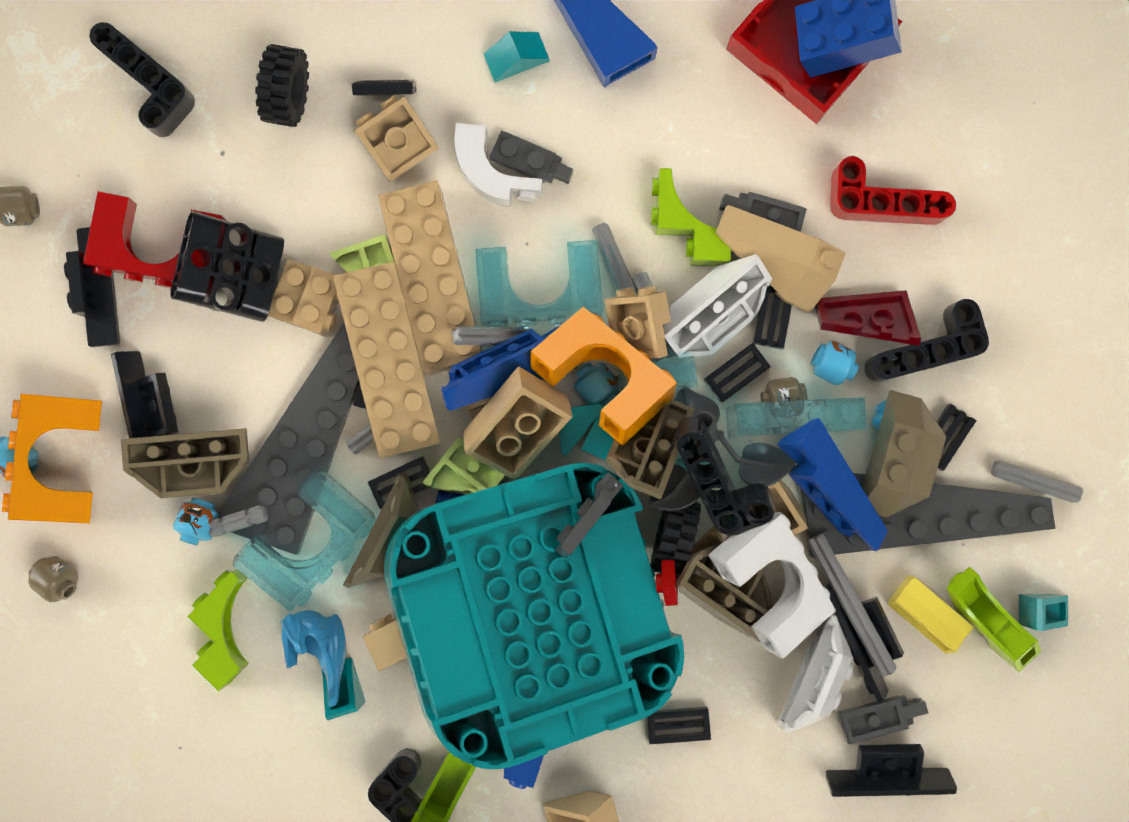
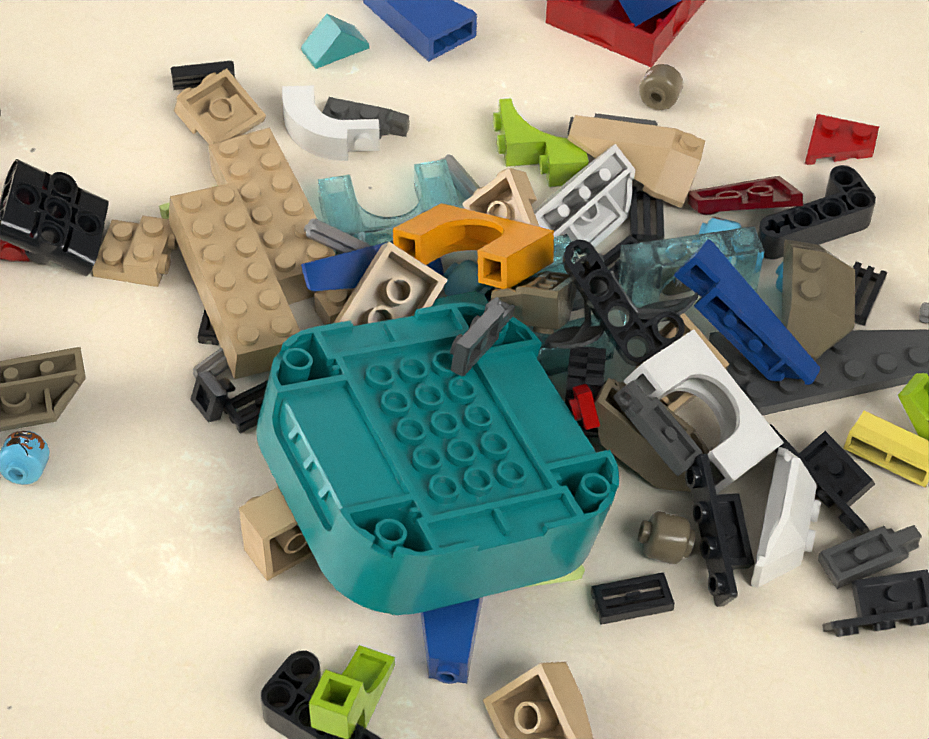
camera: 15 degrees left, 35 degrees down
lime arch [187,569,249,691] -> none
light grey axle [209,505,268,537] -> none
dark grey wing [219,323,359,555] -> none
clear light blue arch [233,466,376,612] -> none
black tyre [255,44,309,127] -> none
dark azure hair [280,610,347,707] -> none
teal slope [322,657,366,721] -> none
dark tan wedge [343,471,420,588] -> none
light grey axle [808,533,896,677] -> none
red beam [830,156,957,225] -> none
none -> black tile [190,371,236,423]
none -> dark grey hinge [613,380,702,477]
none -> dark tan head [638,511,696,564]
none -> dark tan head [639,64,683,111]
none -> black bracket [685,454,755,607]
none -> red wing [805,114,879,165]

